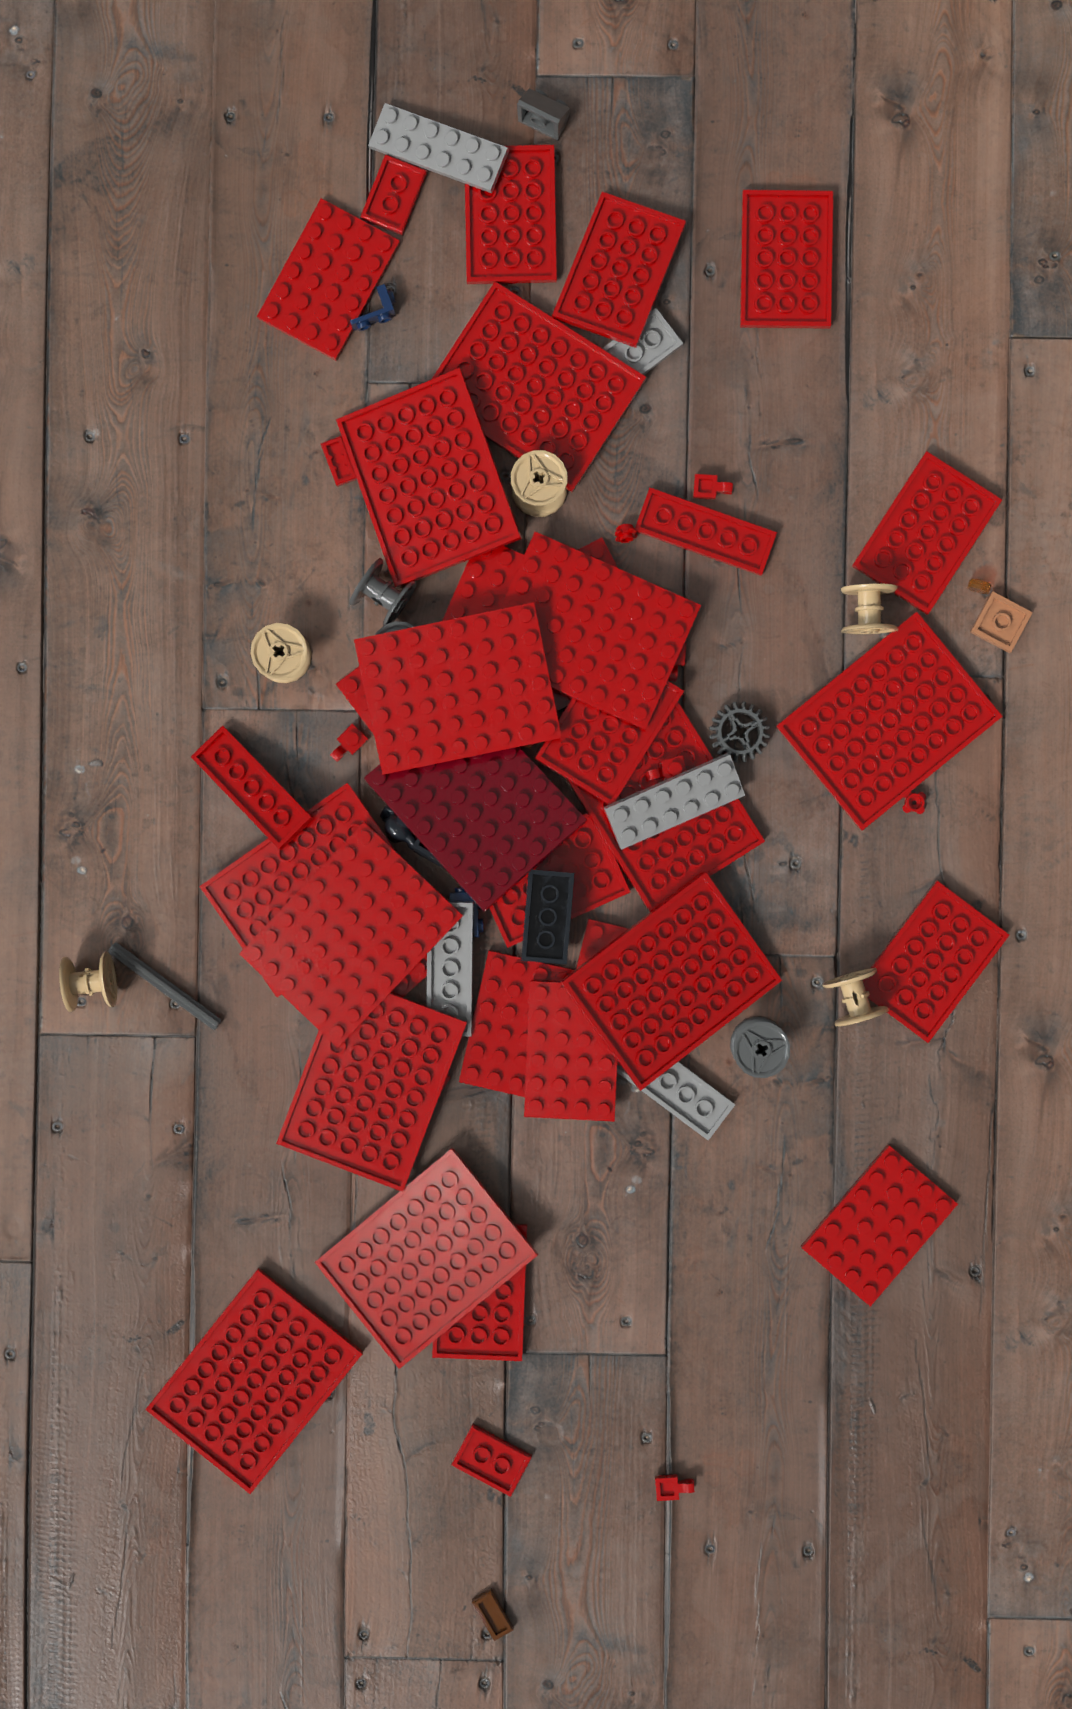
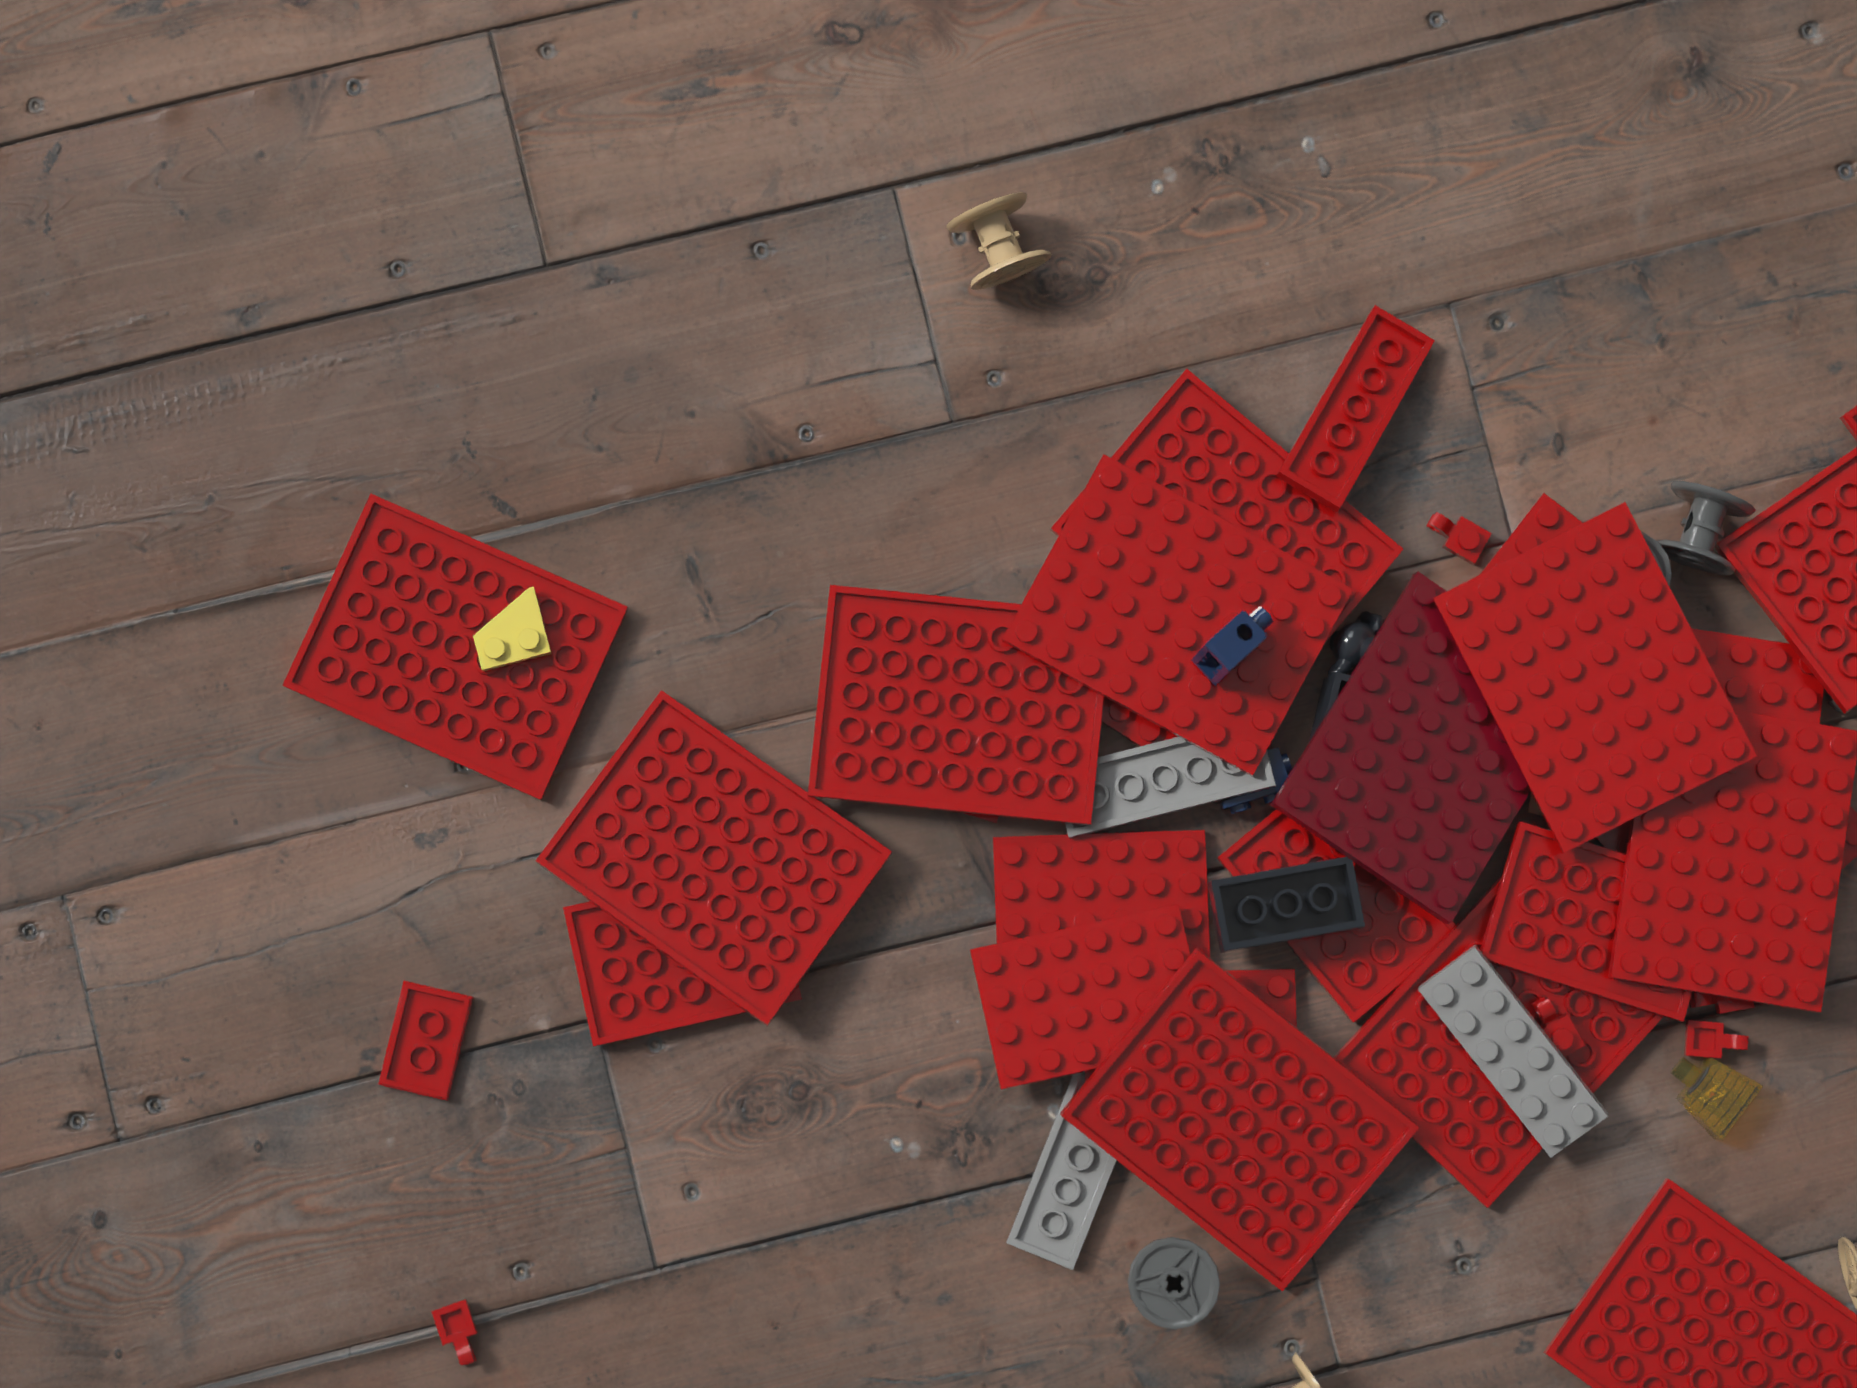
camera: 75 degrees right, 5 degrees down
dark grey axle [108,942,222,1030] -> none
tan piece [250,623,312,683] -> none
reddish brown tile [472,1588,514,1641] -> none
dark grey gear [709,702,770,763] -> none
none -> light yellow wing [473,587,552,671]
none -> dark blue torso [1191,607,1273,686]
none -> clear yellow torso [1670,1057,1763,1140]
none -> red plate [1684,1020,1748,1059]

